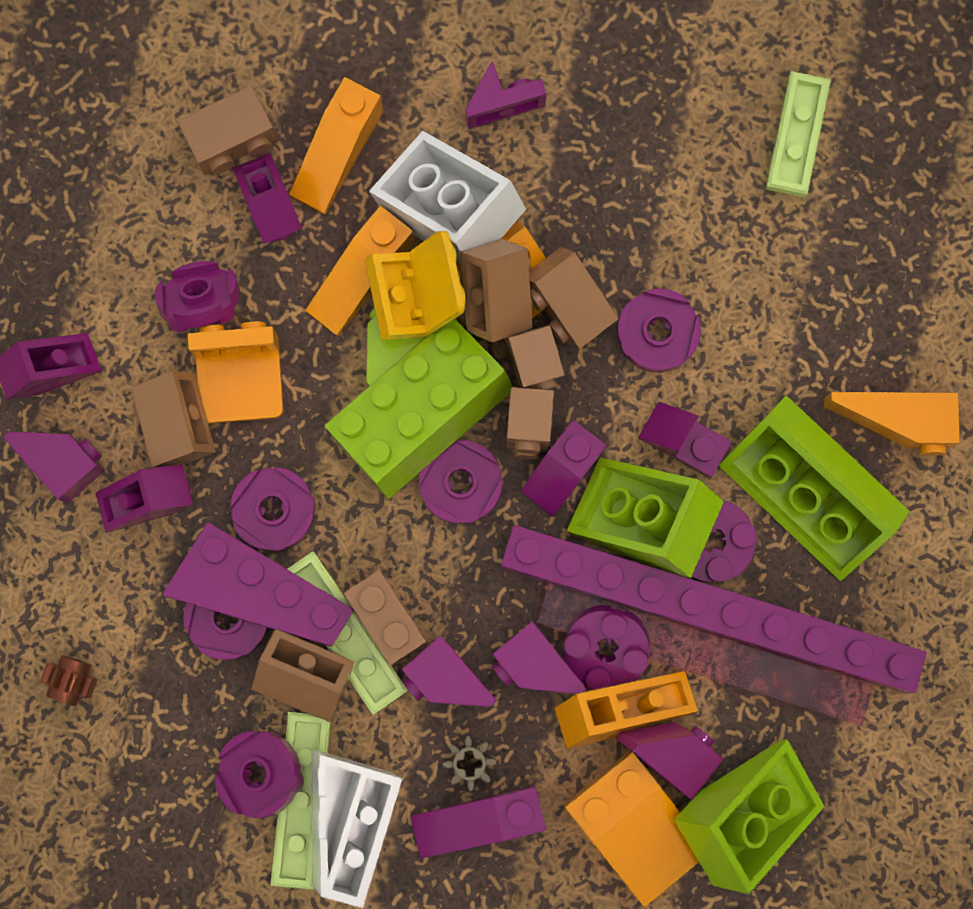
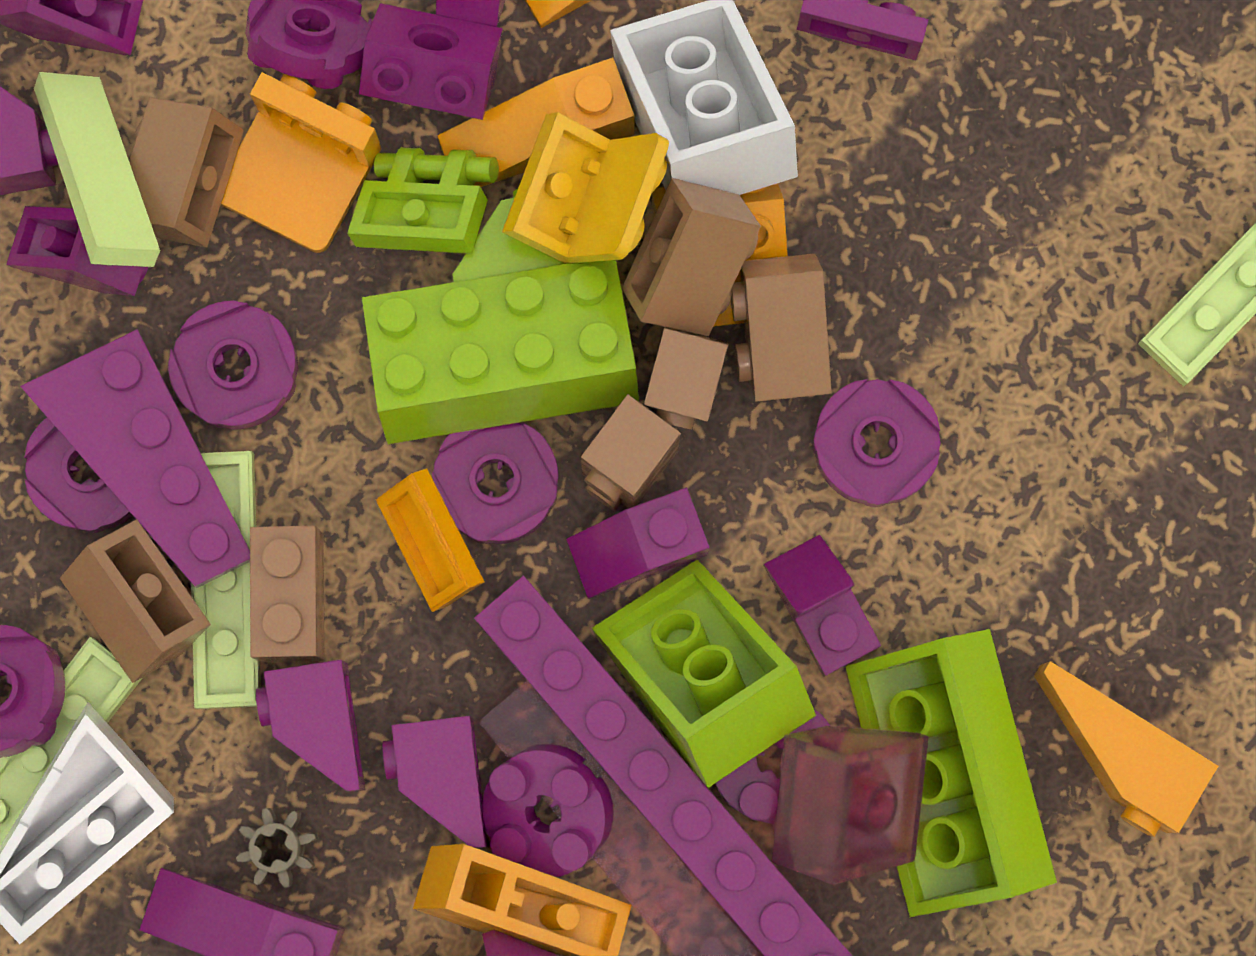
camera: 30 degrees right, 0 degrees up
none -> yellowish green tile [34,72,160,267]
none -> lime plate [347,147,499,254]
none -> magenta brick [359,3,503,120]
none -> light orange tile [375,468,485,612]
none -> clear pink slope [772,726,929,885]

